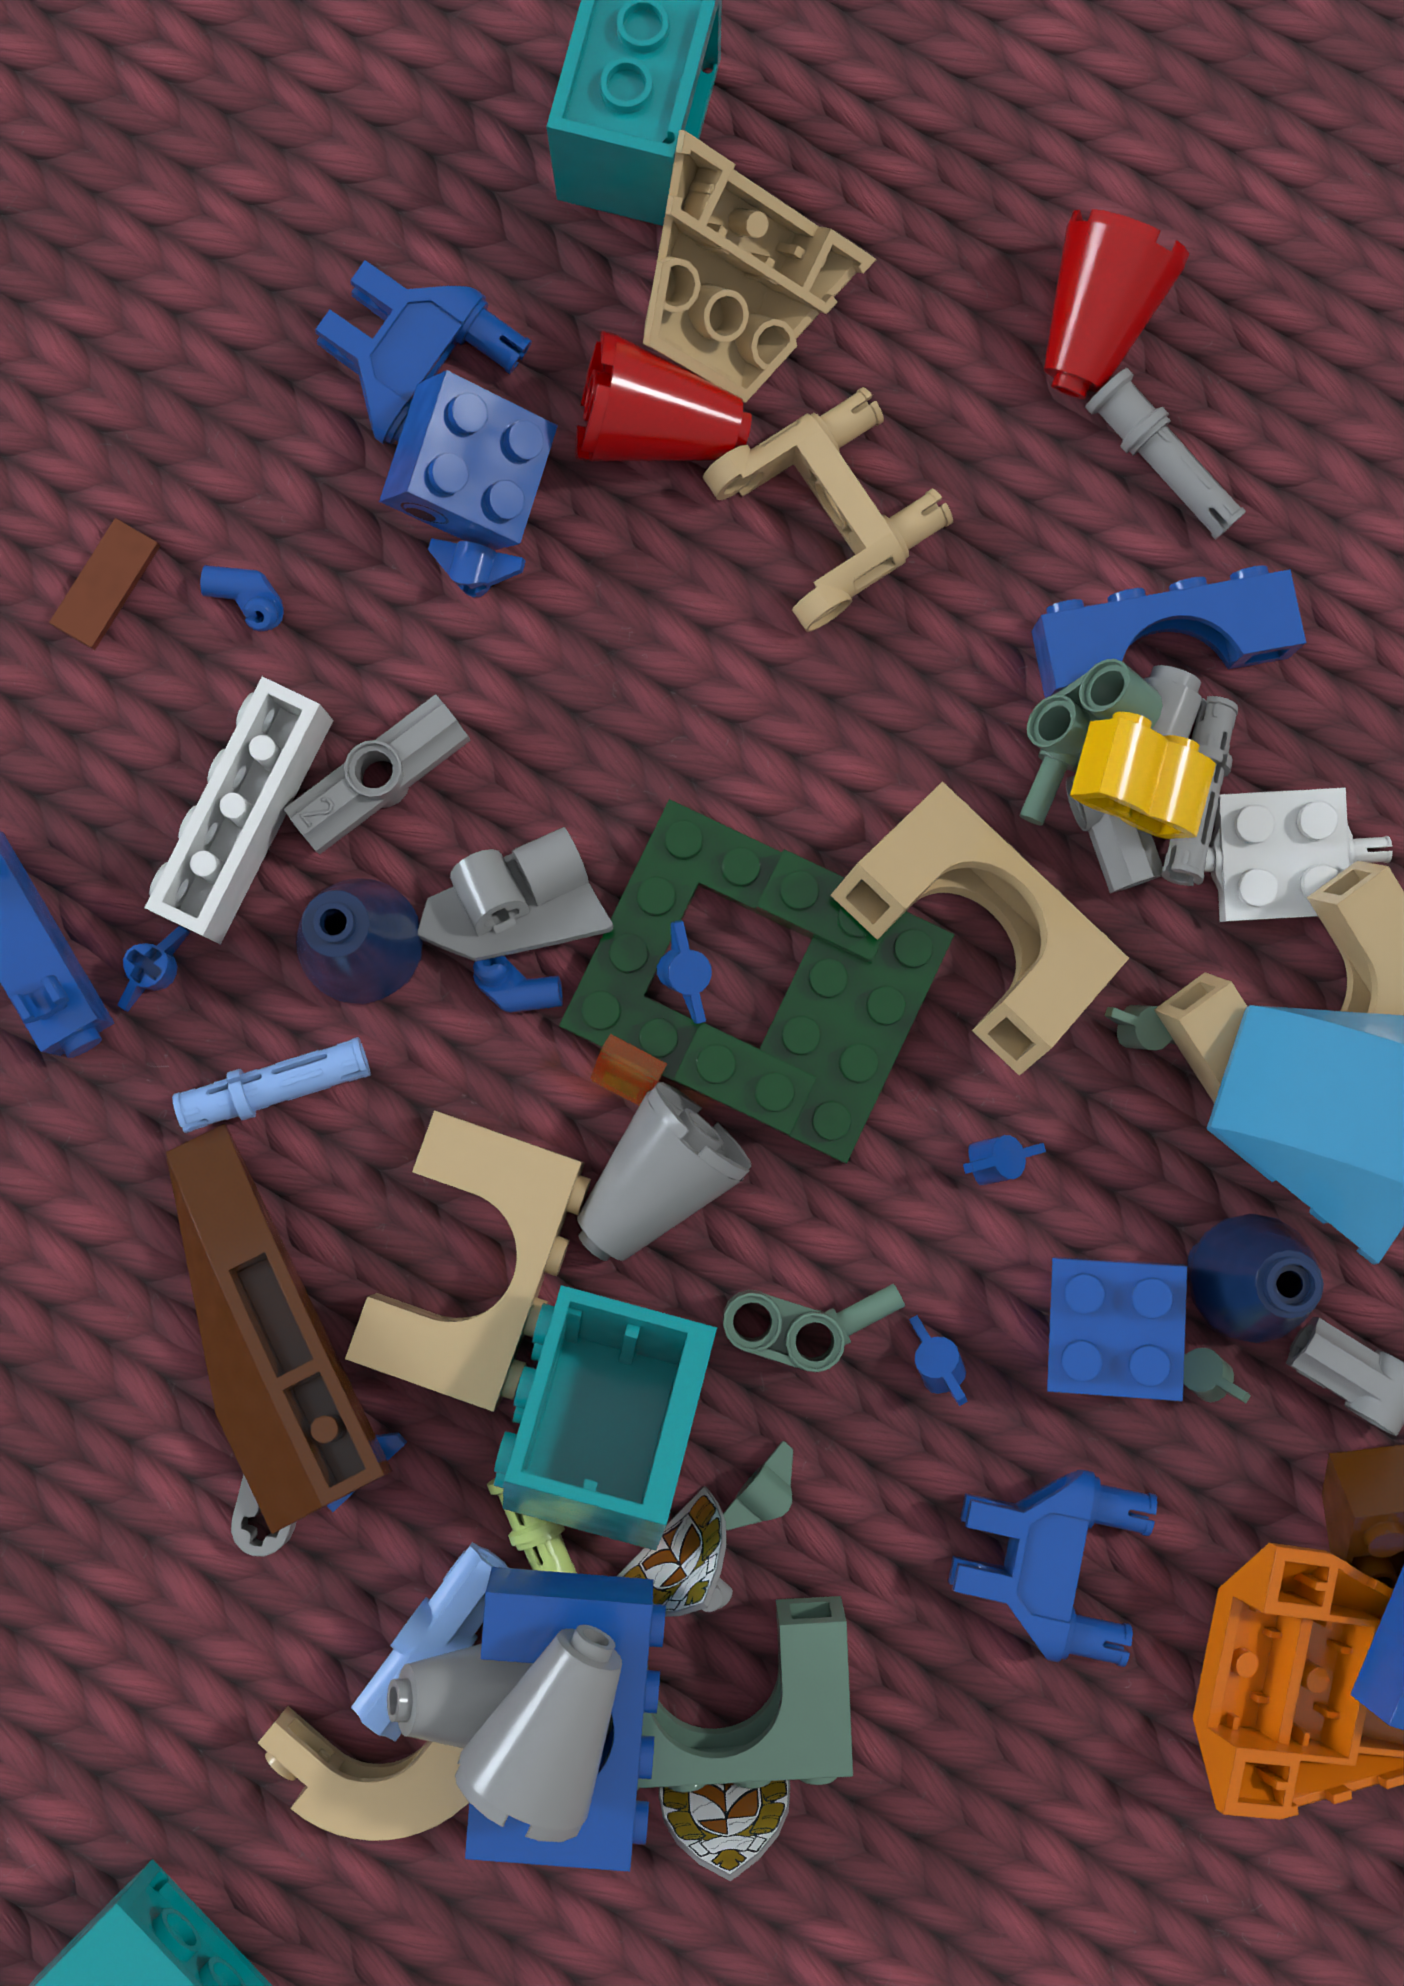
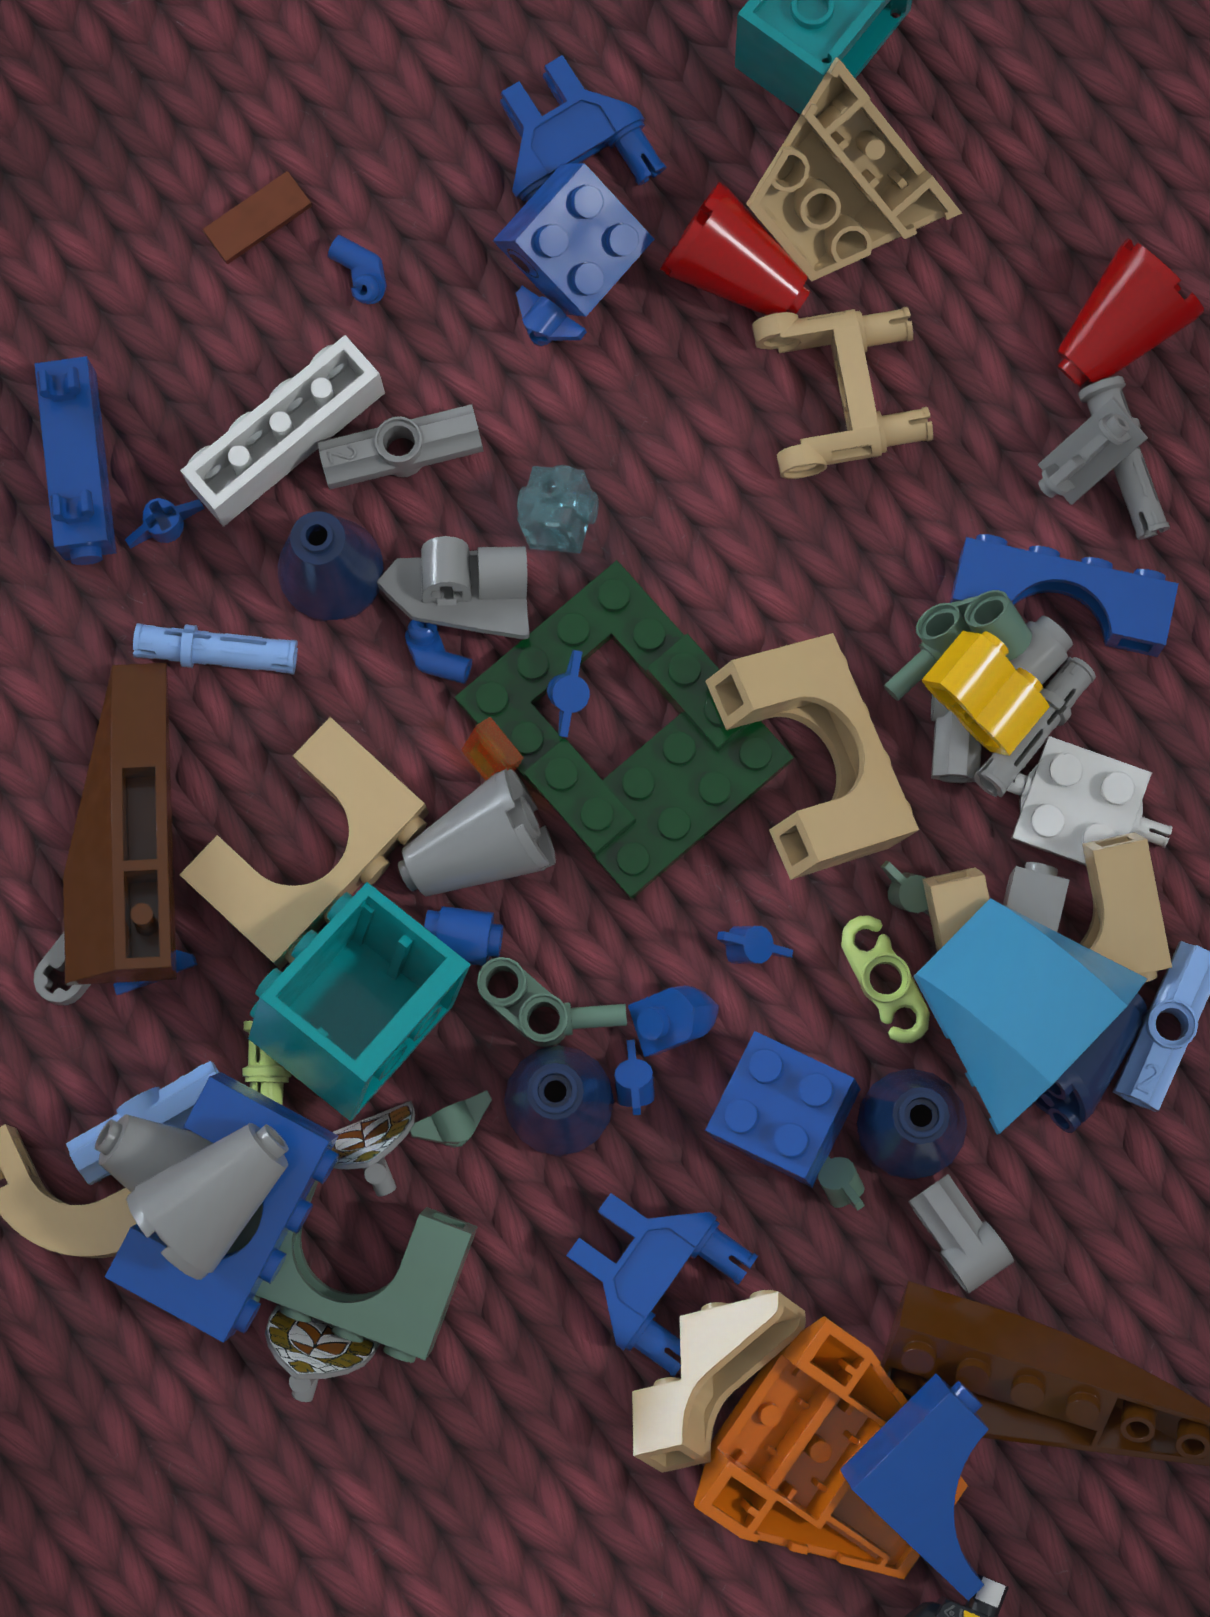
camera: 30 degrees right, 5 degrees down
none -> blue brick [424,906,503,966]
none -> dark blue cone [504,1045,614,1157]
none -> clear light blue brick [517,465,599,553]
none -> blue plate [628,985,719,1057]
none -> tan arch [632,1290,806,1473]
none -> yellowish green piece [841,915,930,1043]
none -> light grey brick [1003,862,1070,932]
none -> light grey hinge [1038,397,1148,505]

